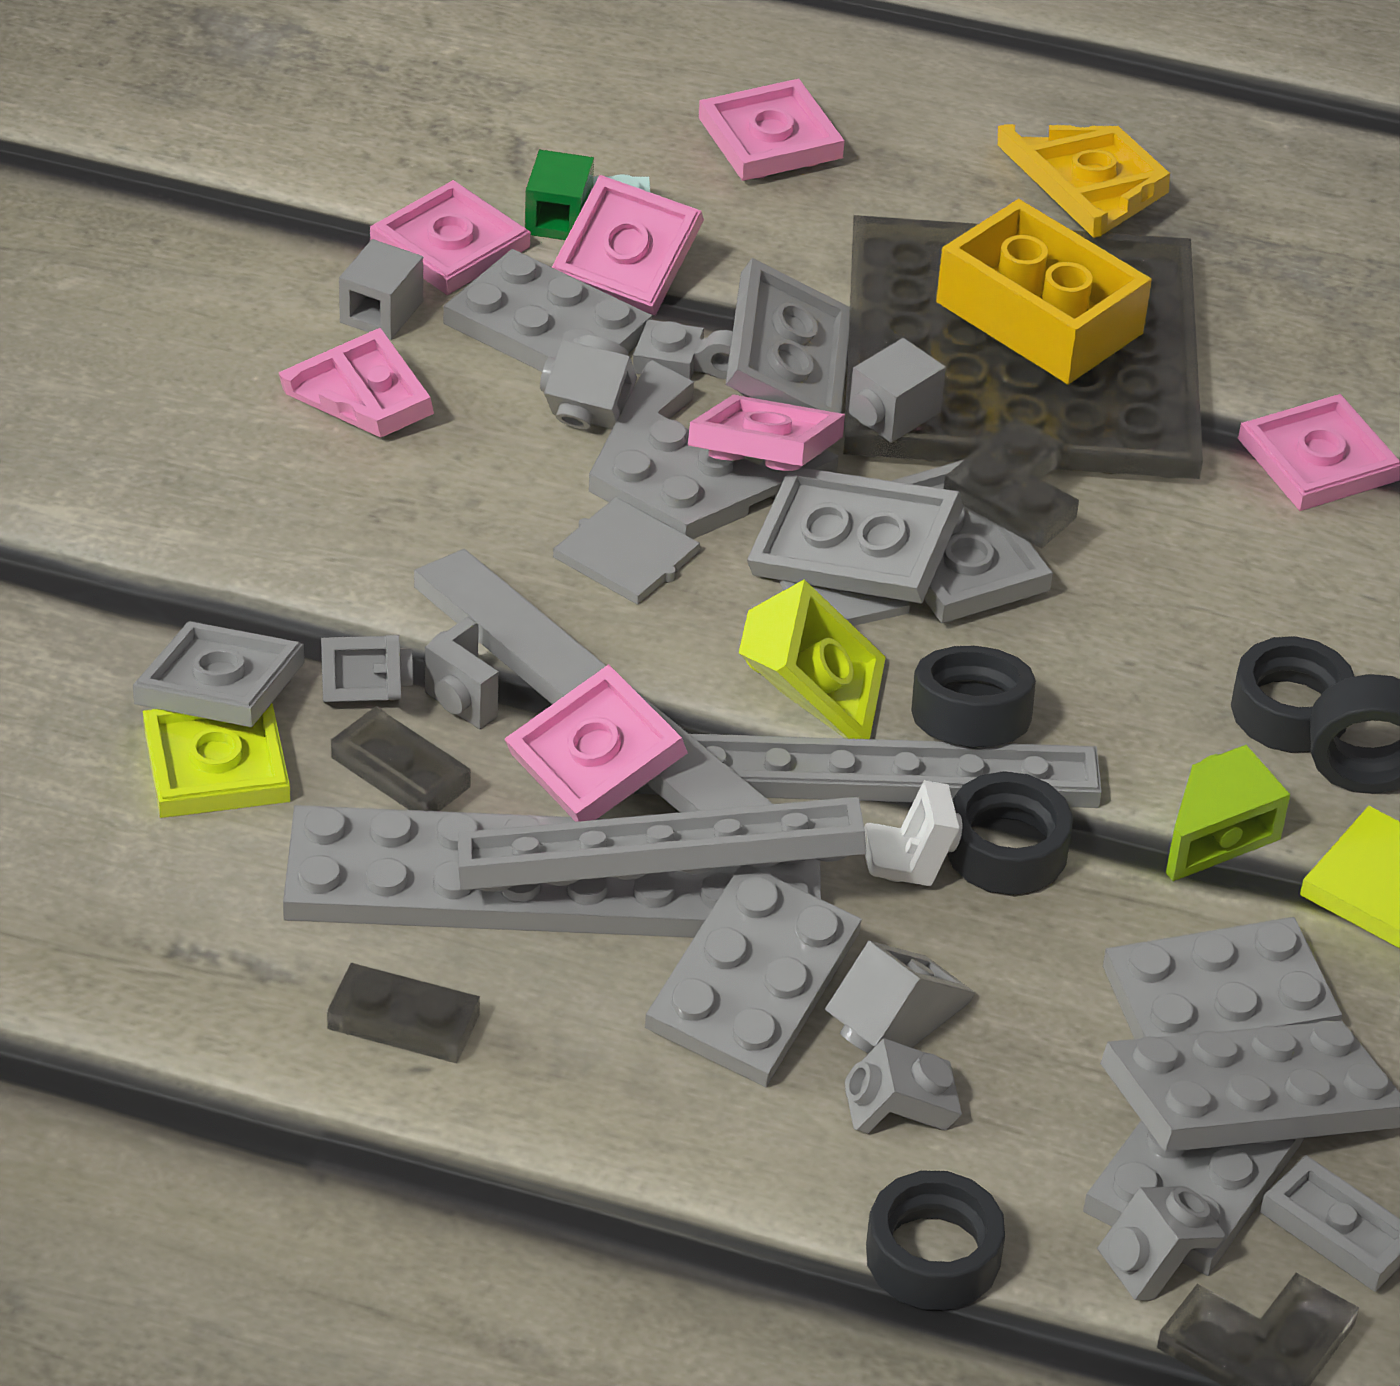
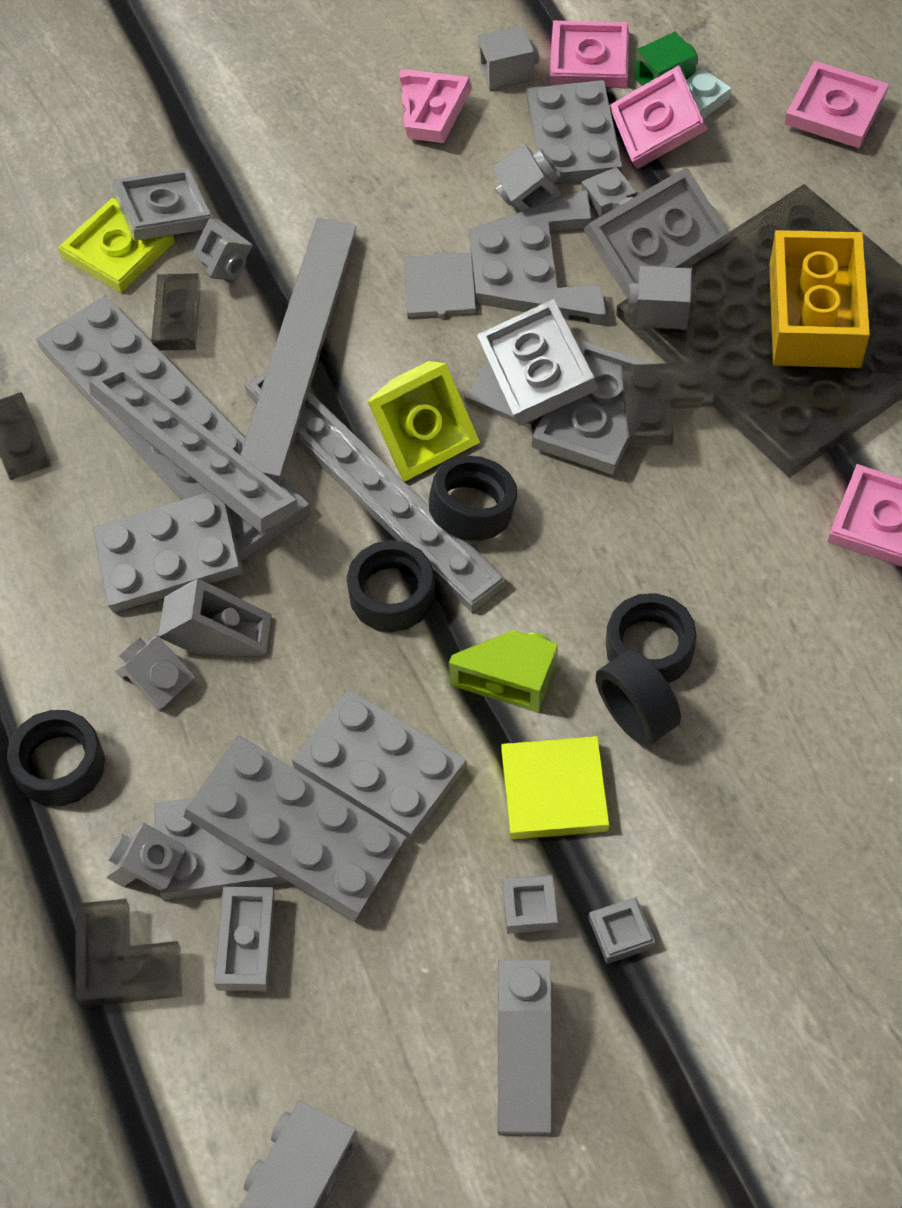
camera: 55 degrees right, 15 degrees up
light grey bracket [425,617,499,730] -> none
bright pink plate [505,664,688,822] -> none
bright pink plate [688,395,845,471] -> none
white bracket [864,780,962,886] -> none

